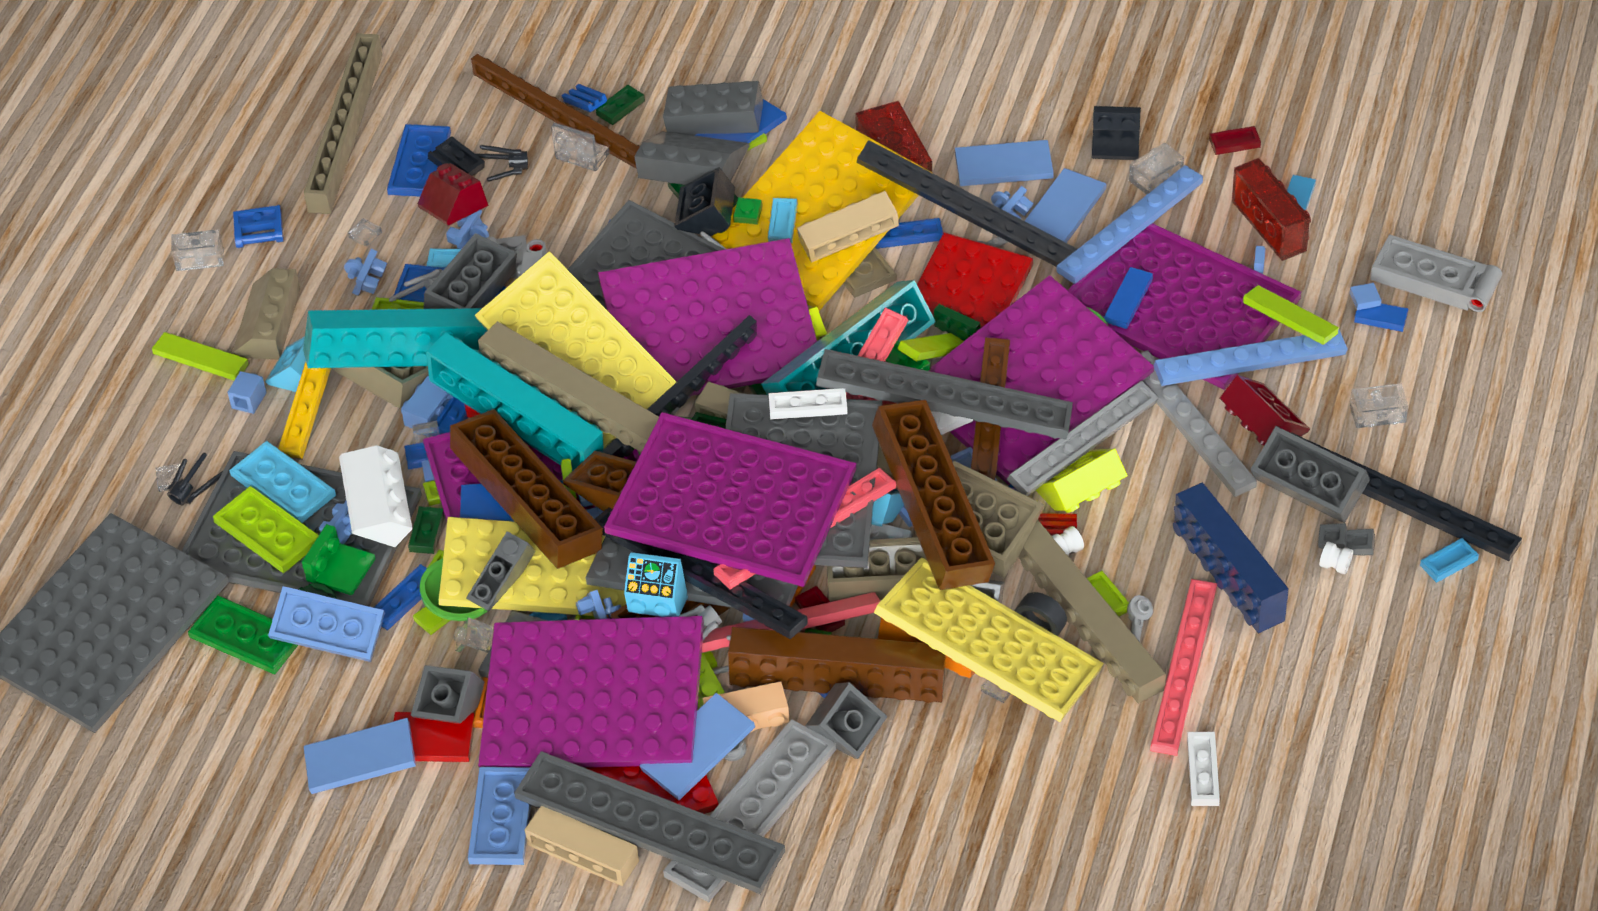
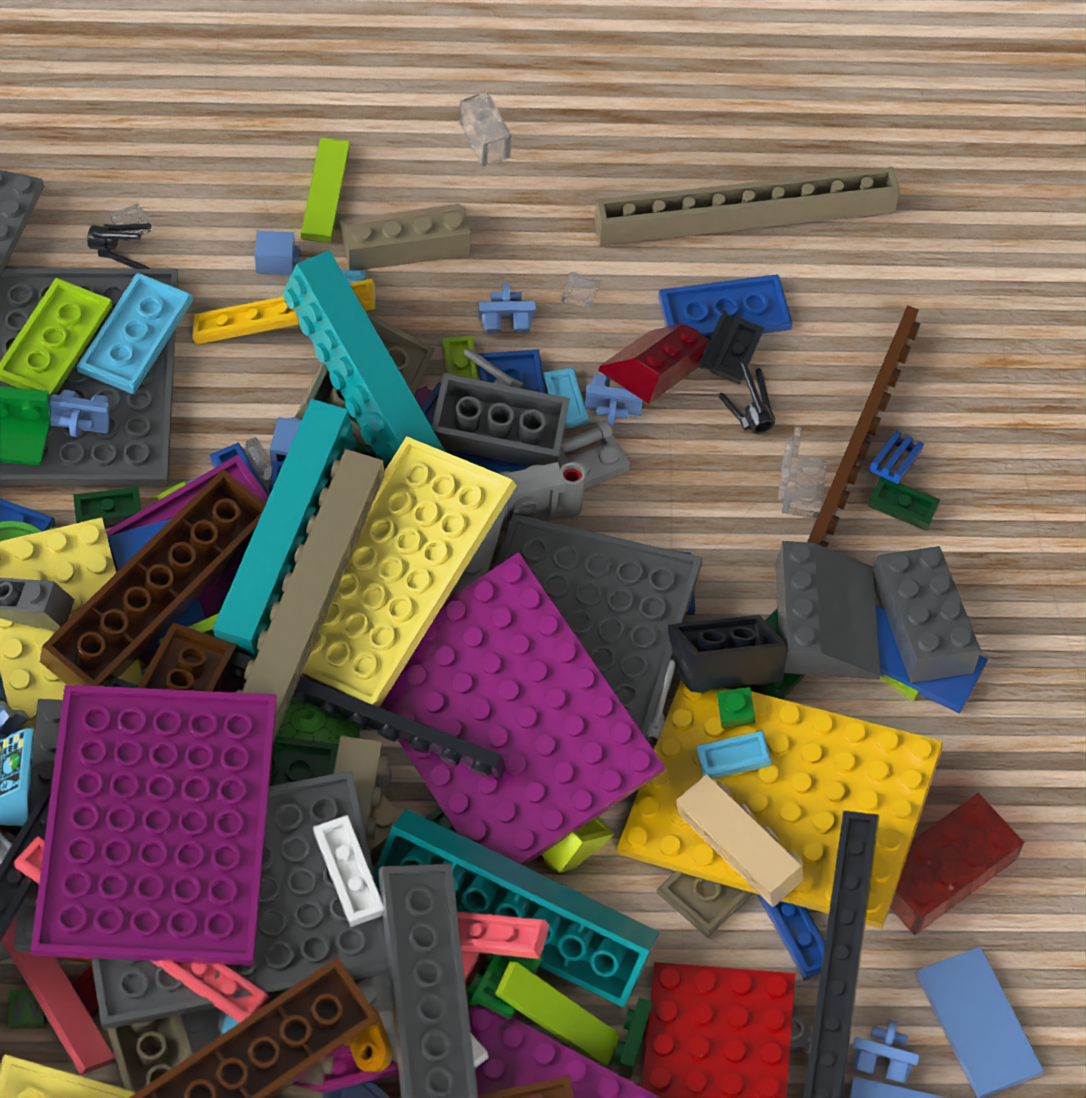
camera: 65 degrees right, 10 degrees up
blue plate [233,205,284,248] -> none
white slope [339,445,412,547] -> none

